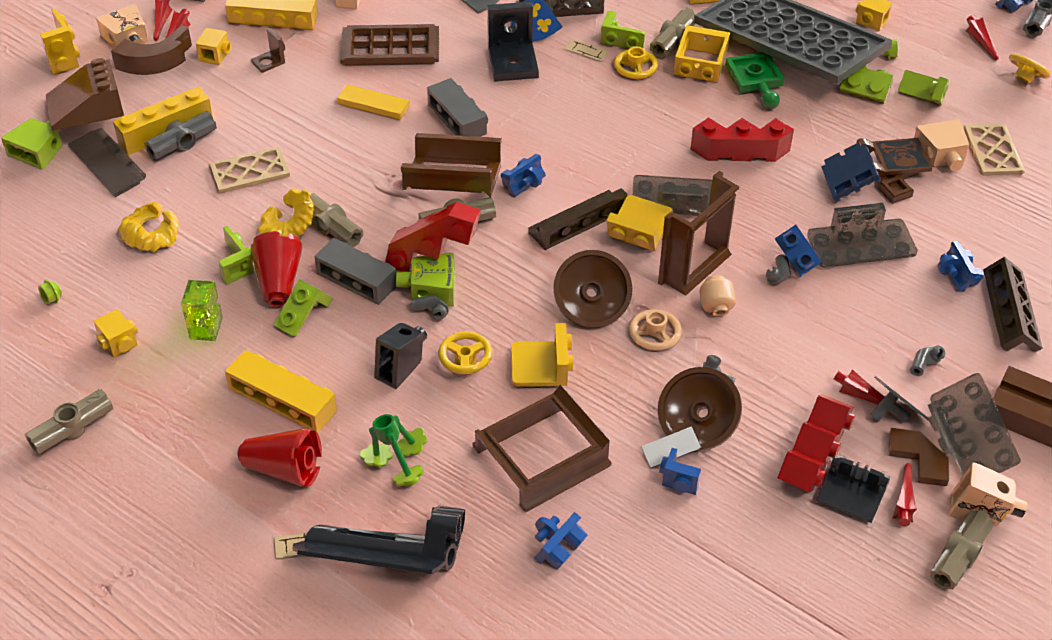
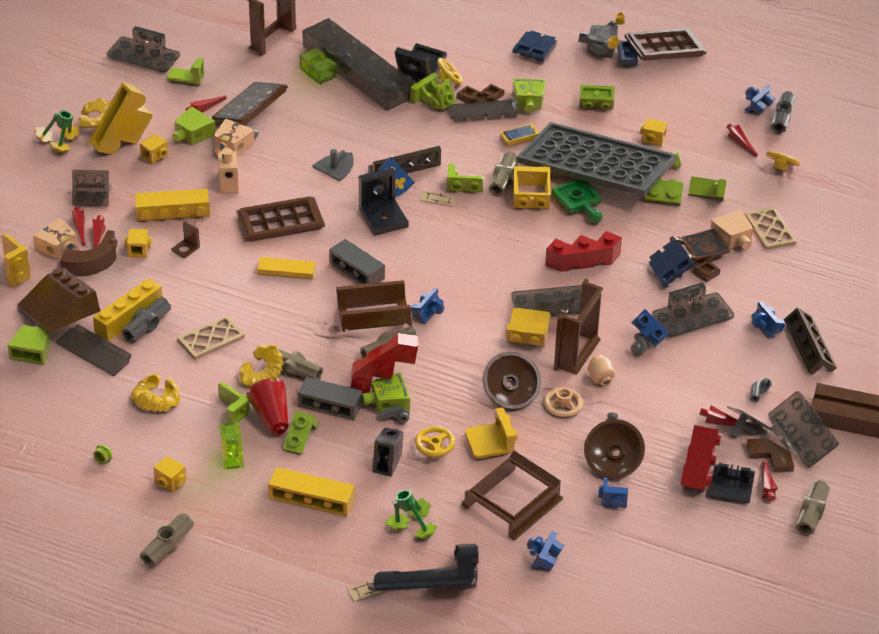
camera: 15 degrees left, 5 degrees down
red cone [237,428,322,487] -> none
dark brown fence [528,188,627,250] -> none
yellow piece [614,47,658,79] -> none
white sticker [642,426,701,468] -> none
light nougat torso [949,462,1027,526] -> none

